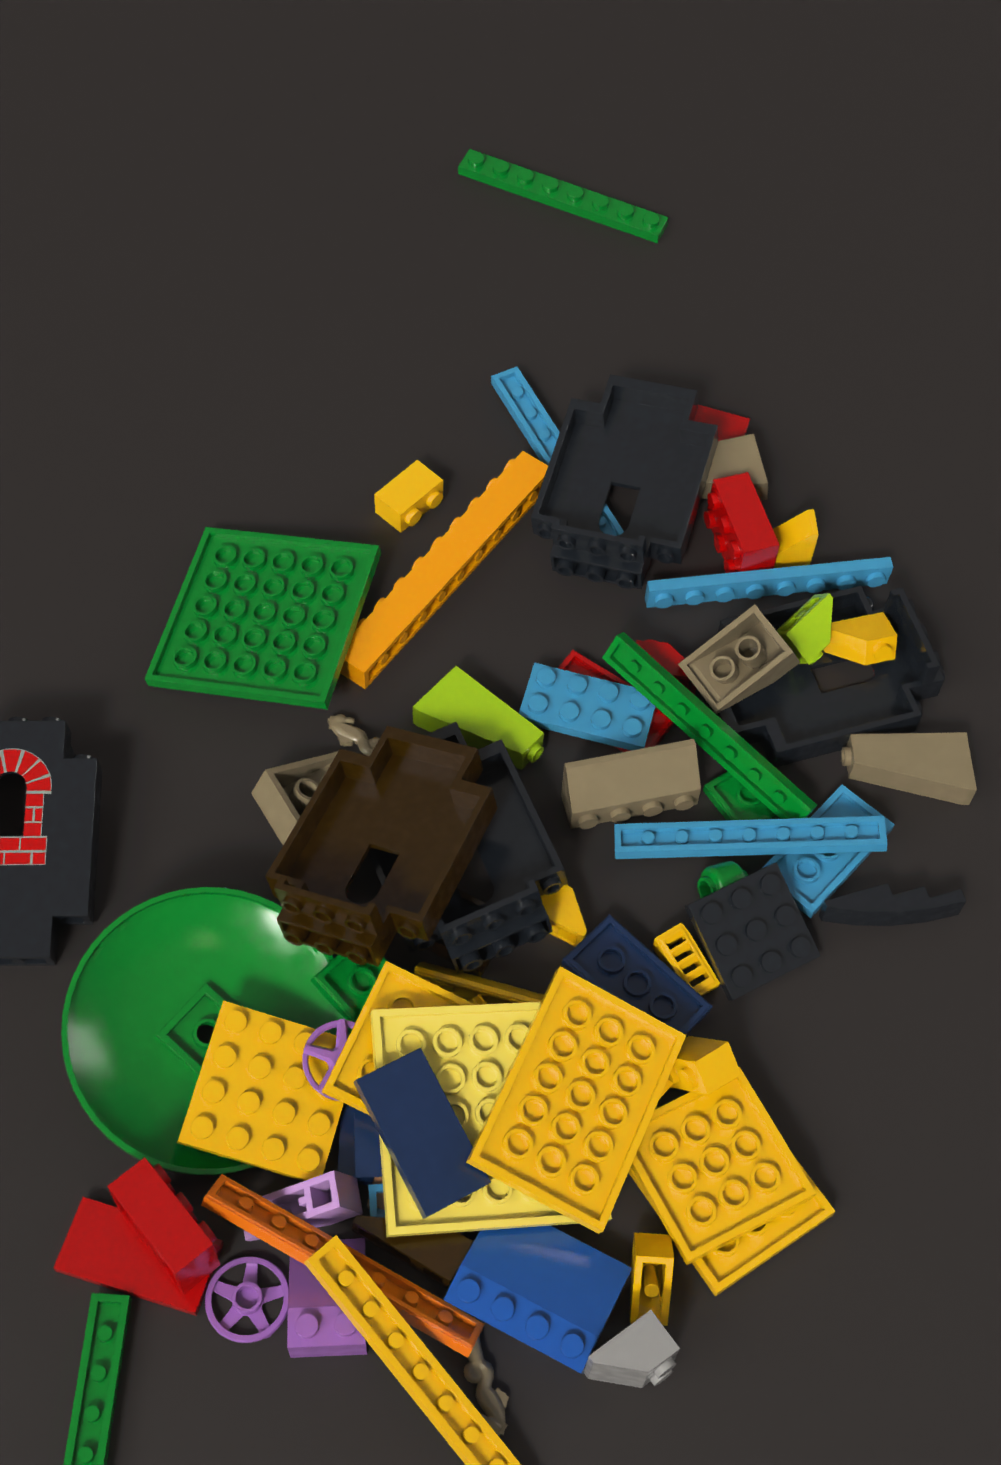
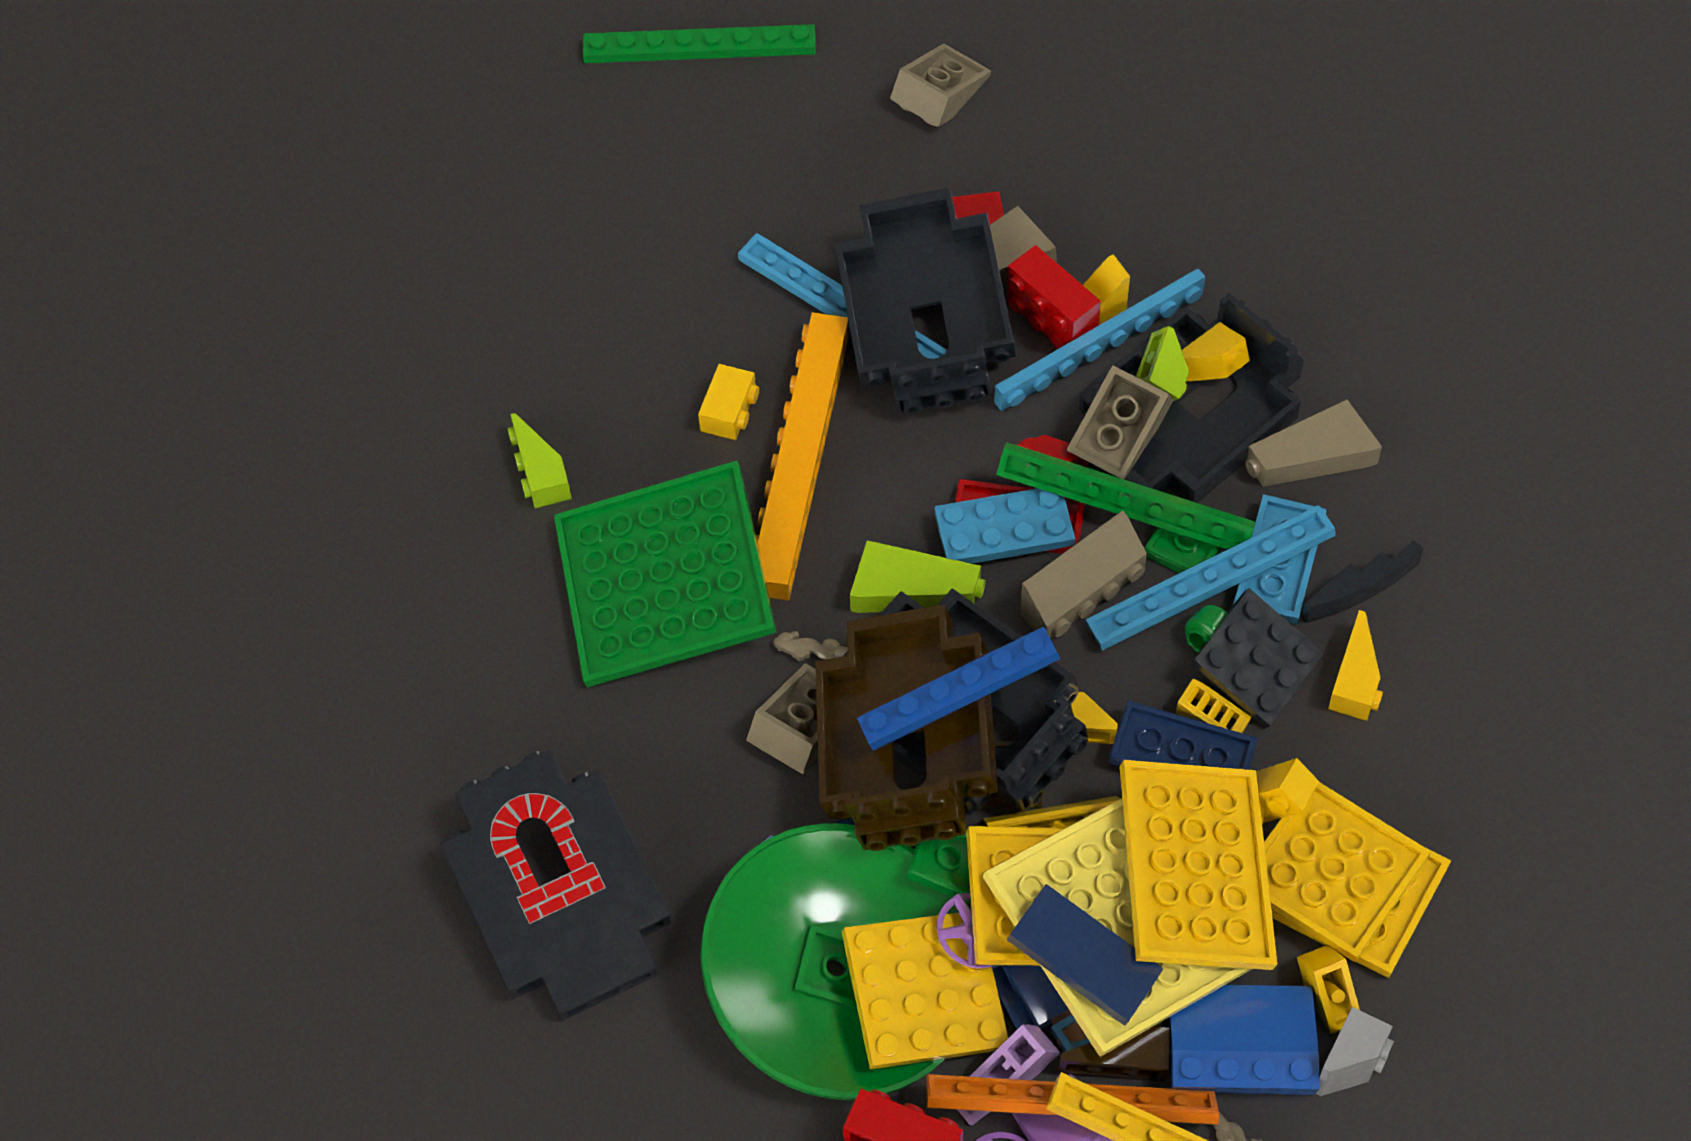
camera: 20 degrees left, 0 degrees up
none -> lime slope [508,413,572,508]
none -> blue plate [857,627,1060,751]
none -> dark tan slope [890,43,991,127]
none -> yellow slope [1328,610,1383,721]

